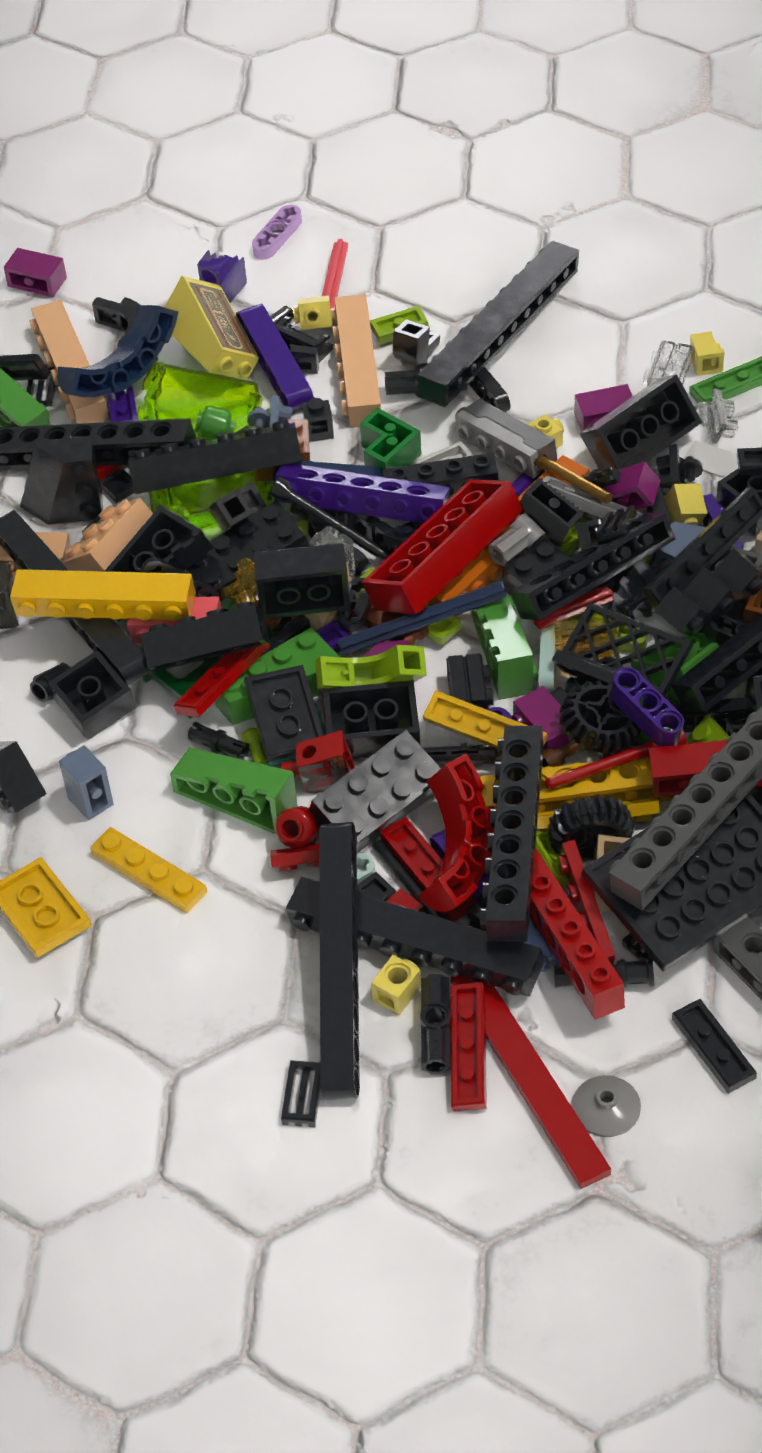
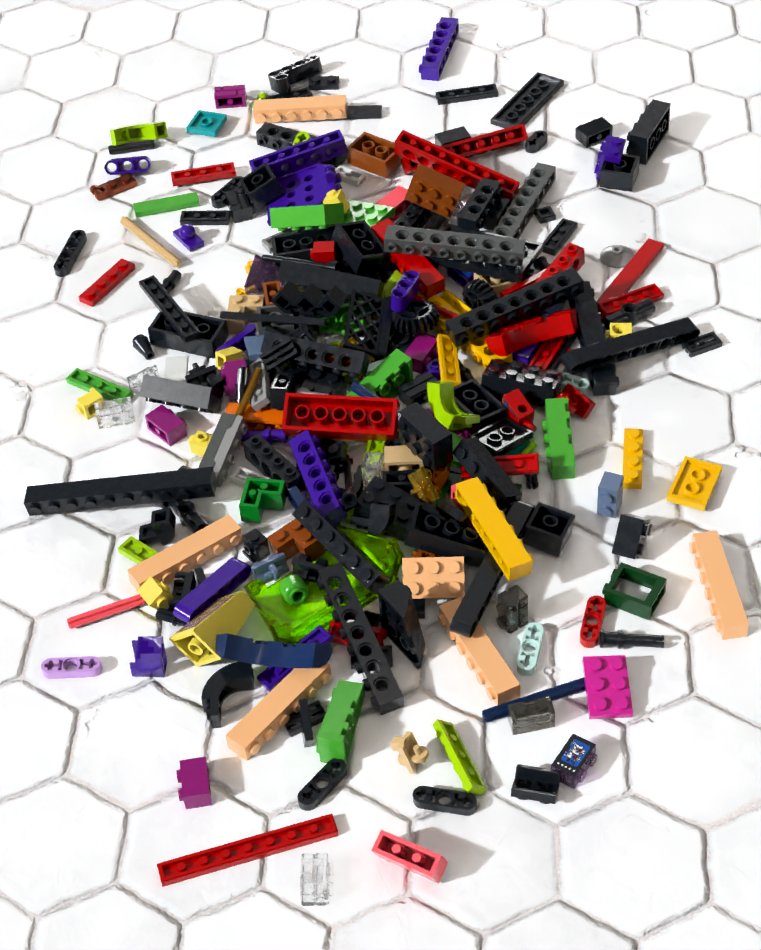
camera: 120 degrees left, 5 degrees down
black cone [30,662,70,702] -> none

